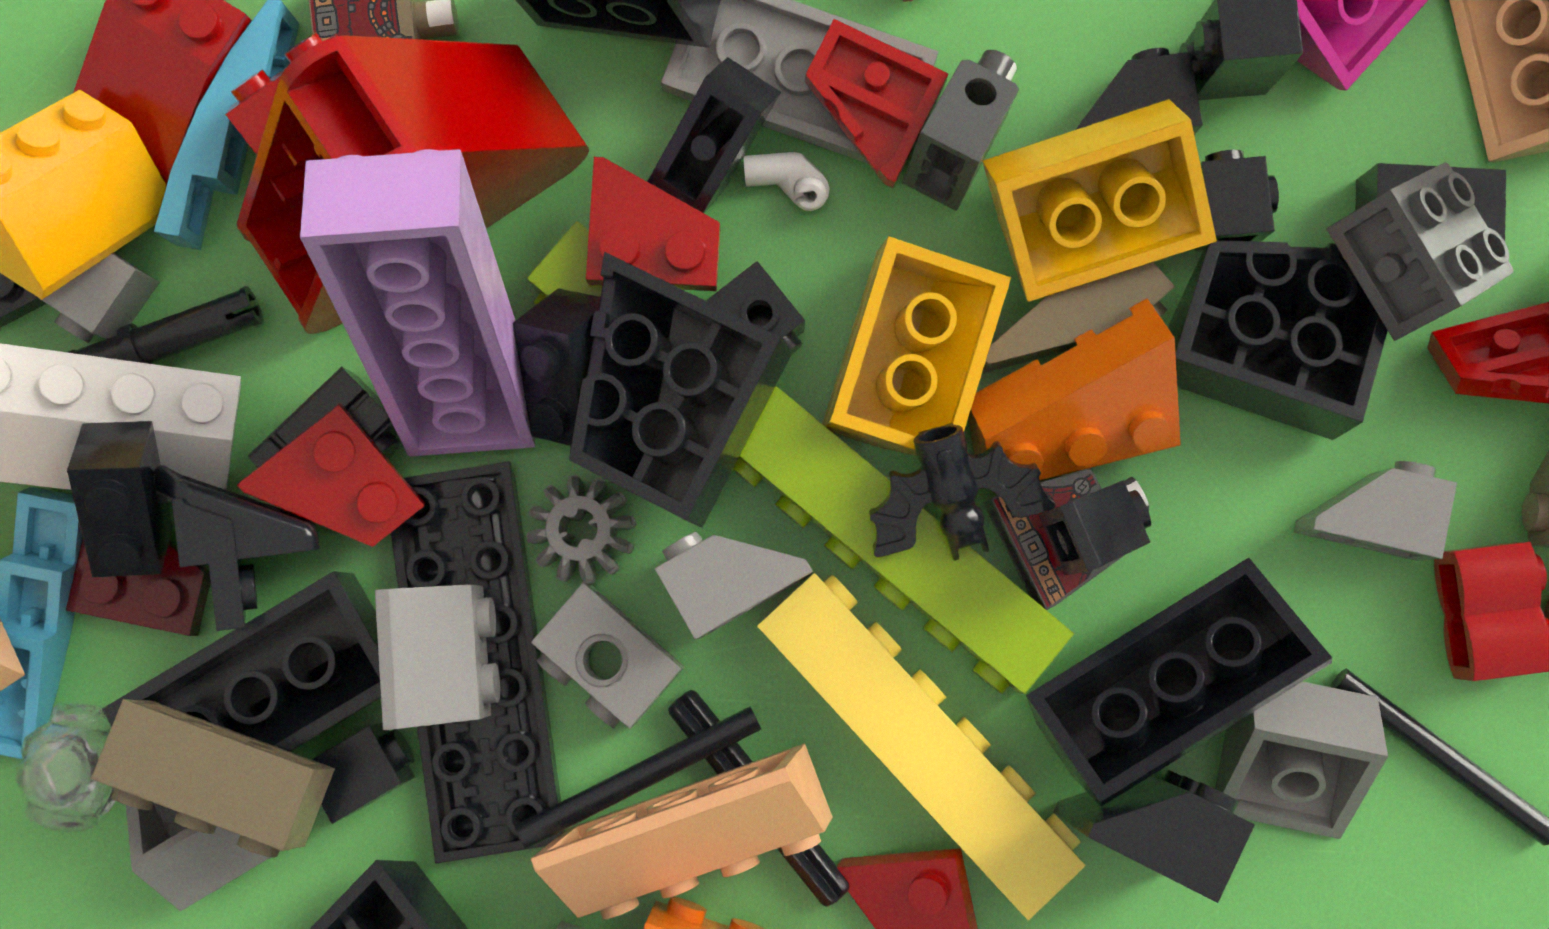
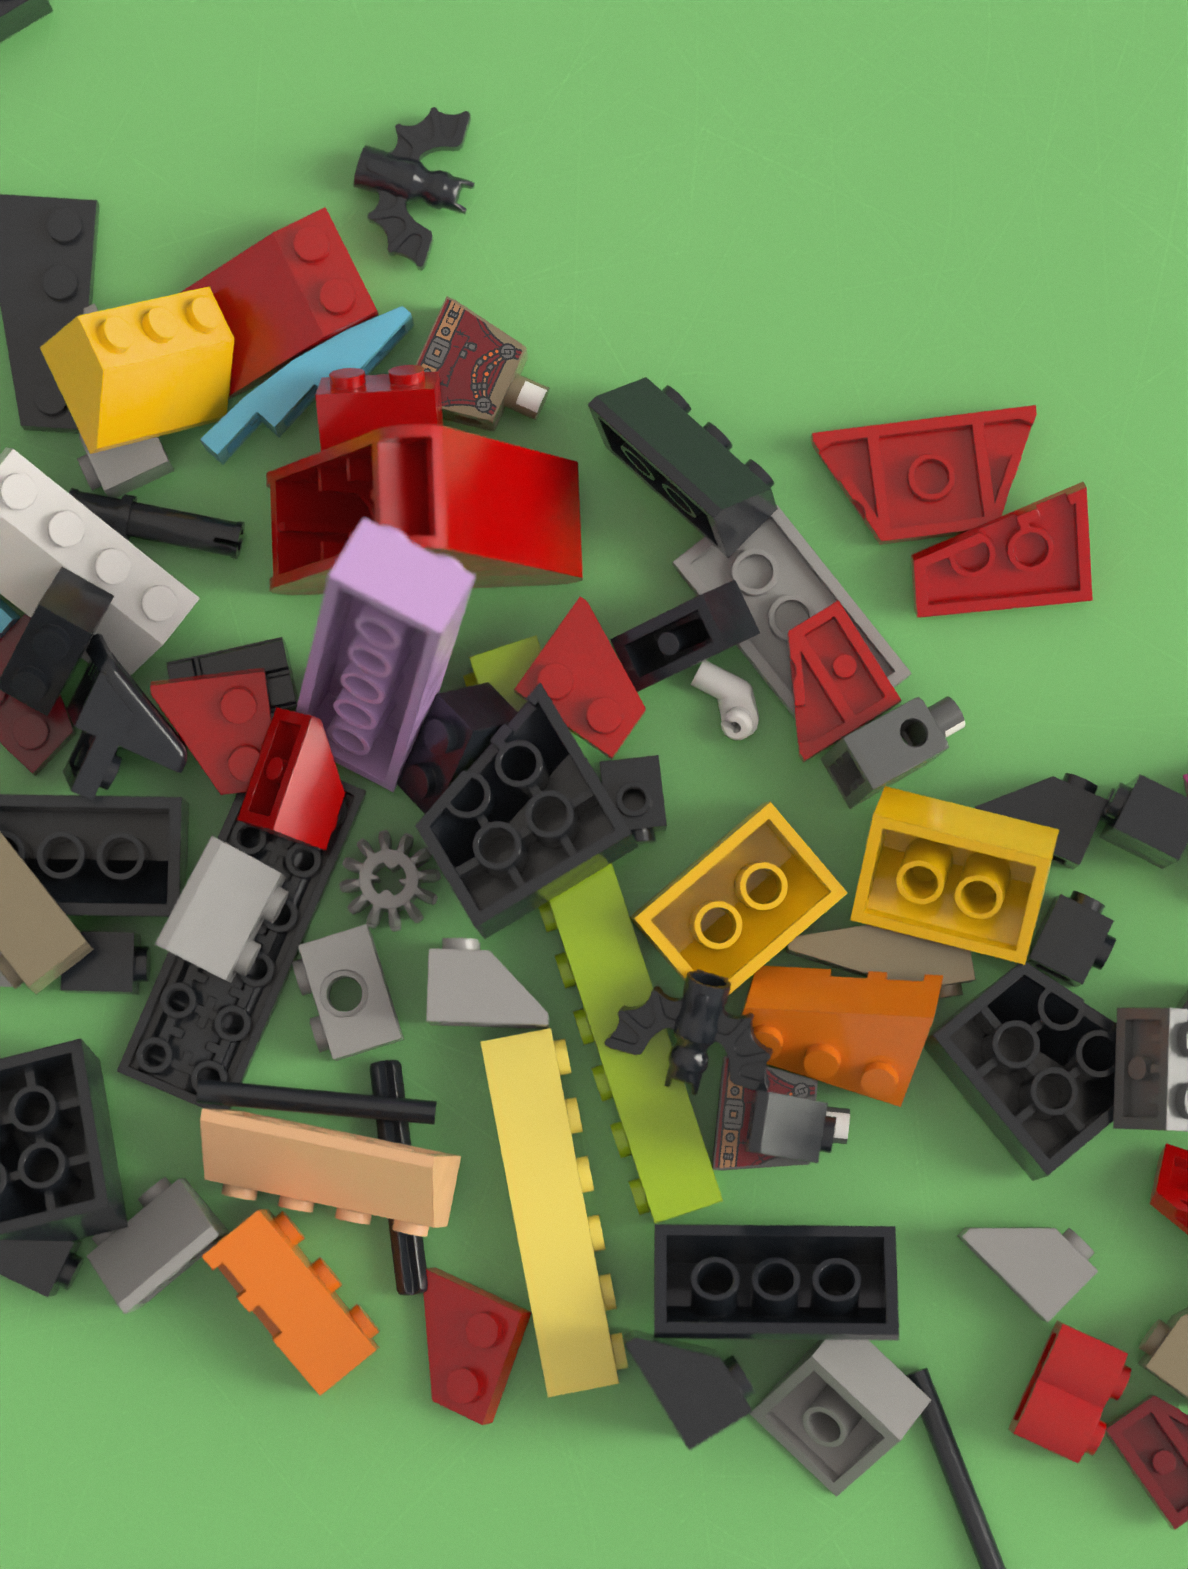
camera: 30 degrees right, 0 degrees up
none -> red slope [237,707,345,850]

